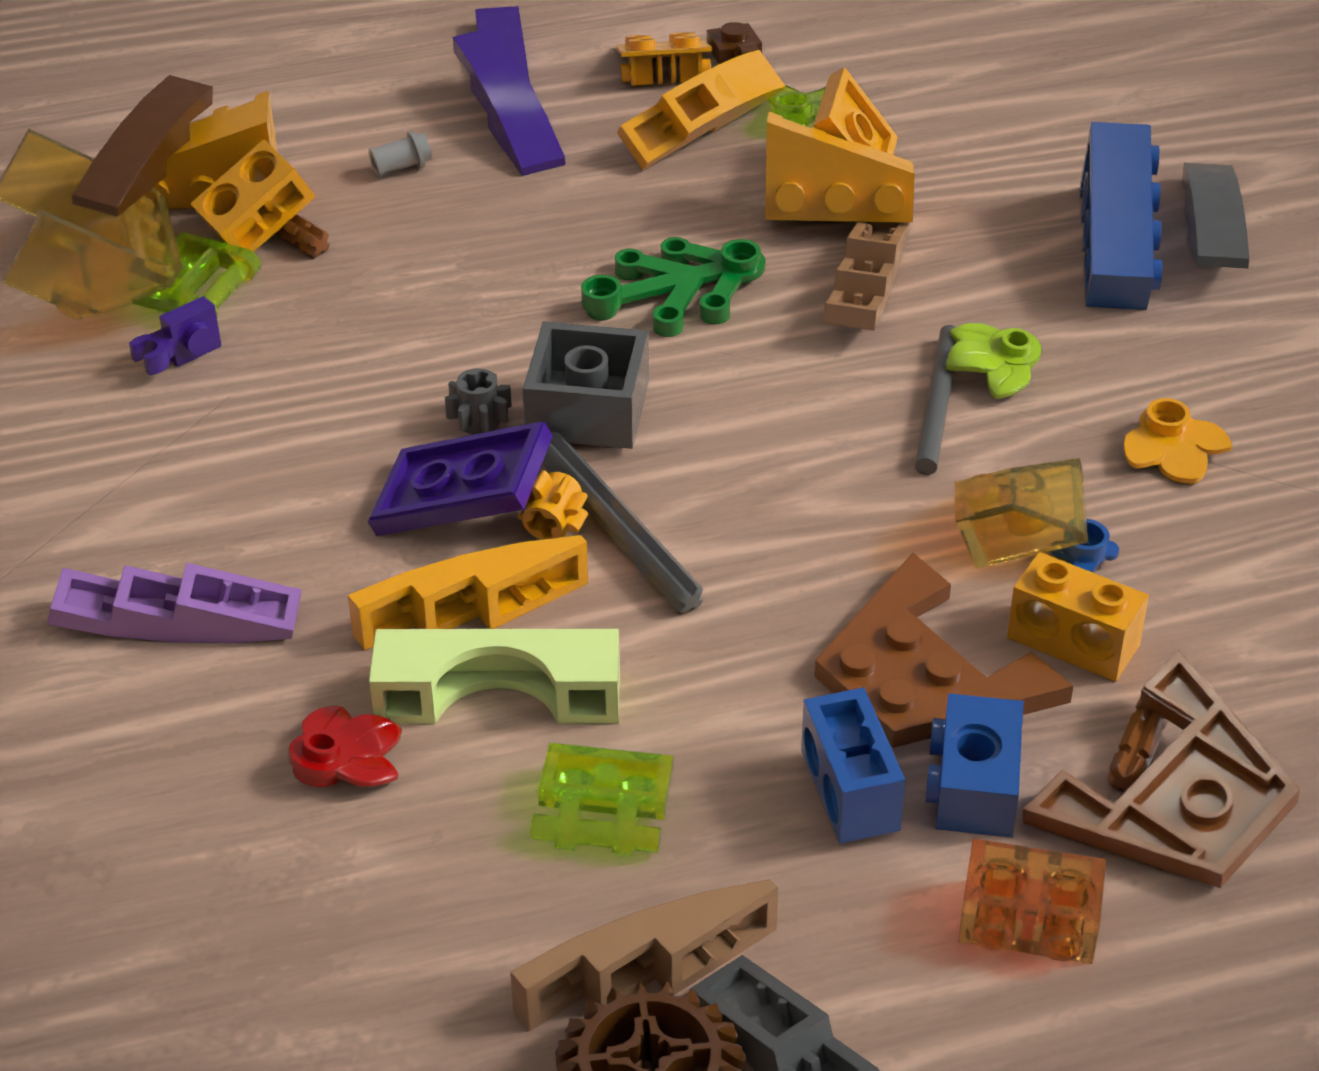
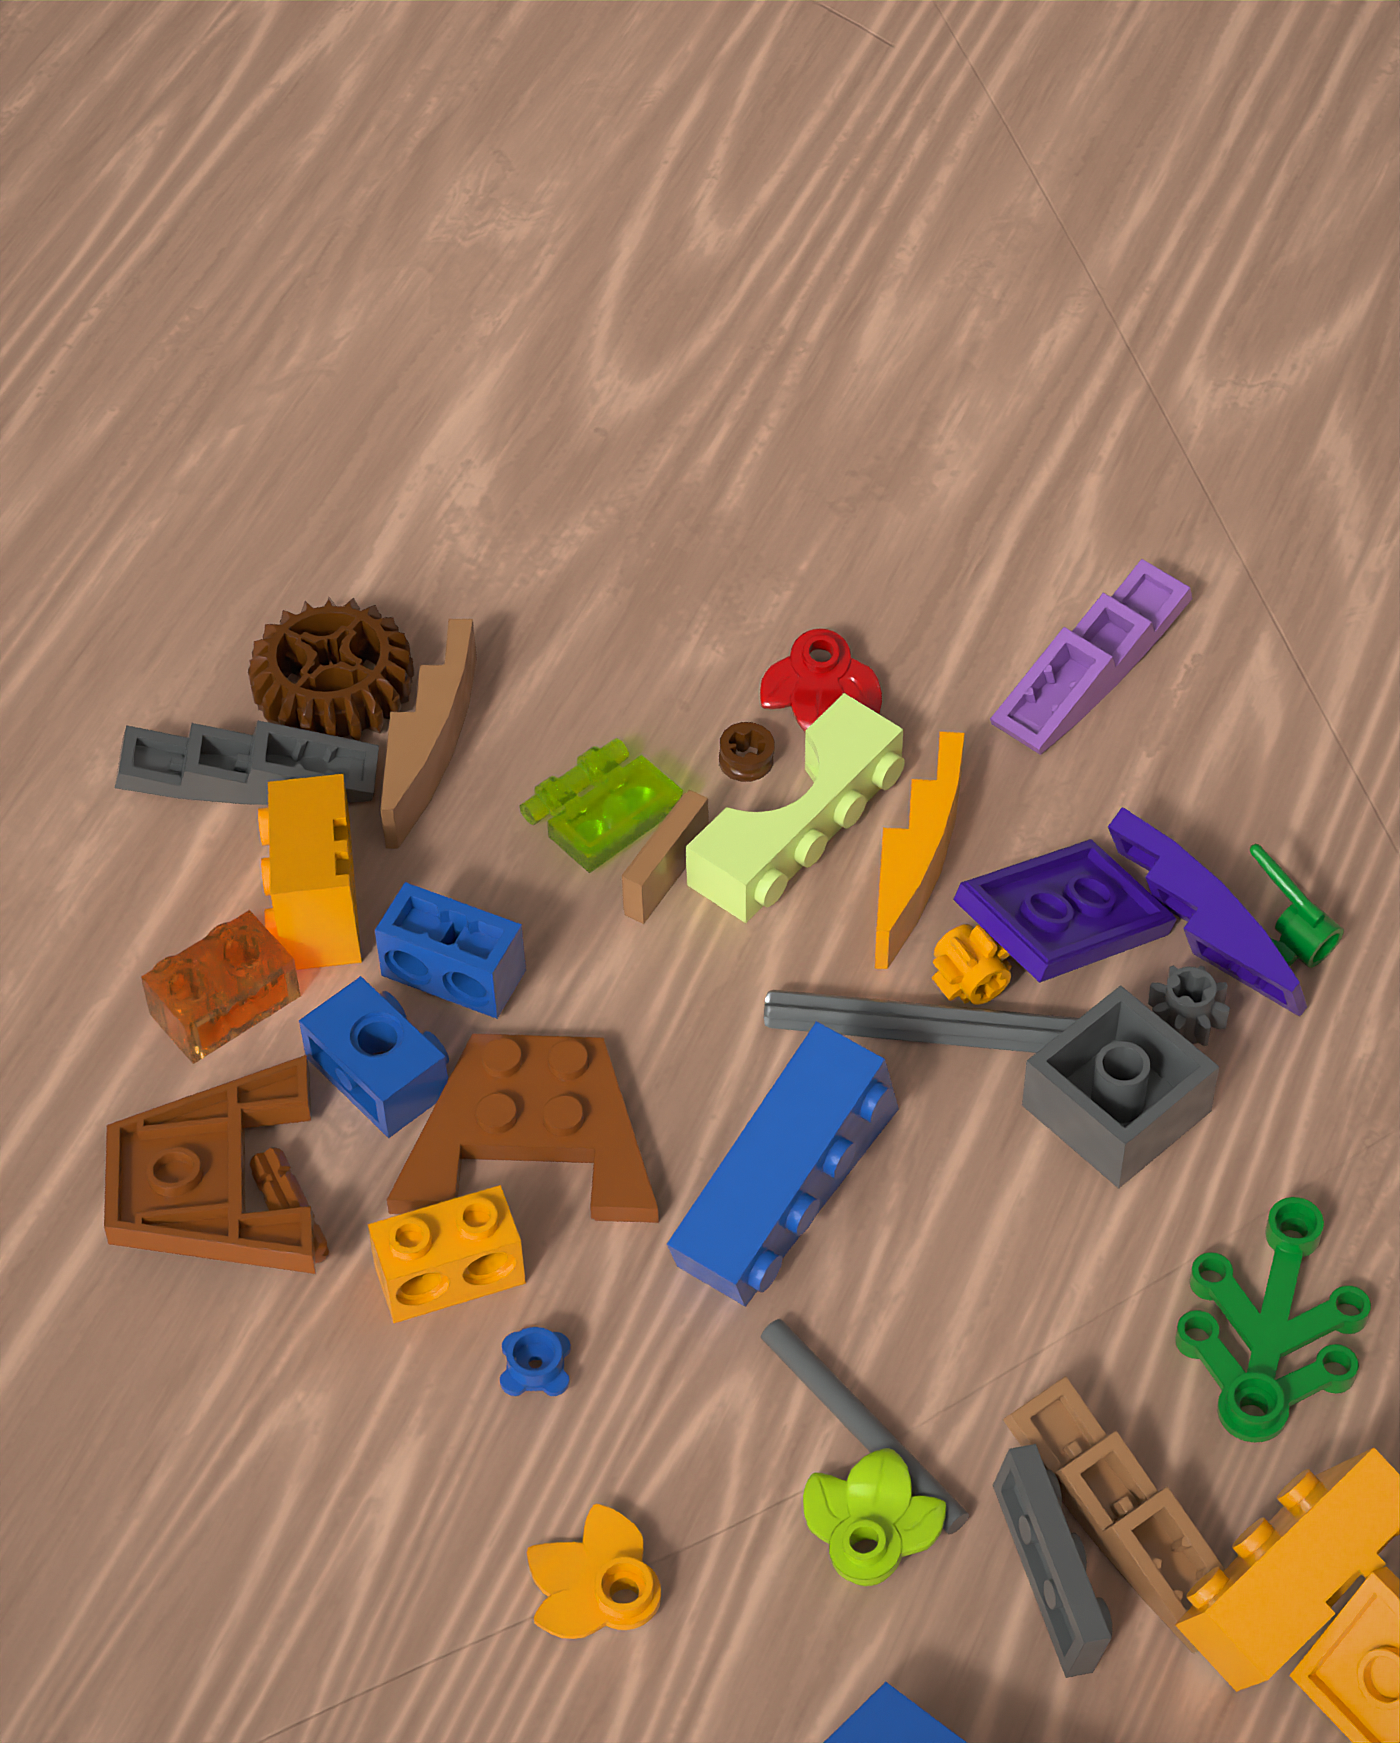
camera: 130 degrees right, 10 degrees up
clear yellow slope [955,458,1088,568] -> none
none -> light orange wedge [258,774,362,971]
none -> medium nougat tile [622,789,709,924]
none -> blue wedge [667,1021,899,1307]
none -> reddish brown bush [719,722,775,782]
none -> dark grey plate [992,1444,1113,1678]
none -> dark purple slope [1108,807,1307,1017]
none -> green plant [1250,844,1344,968]

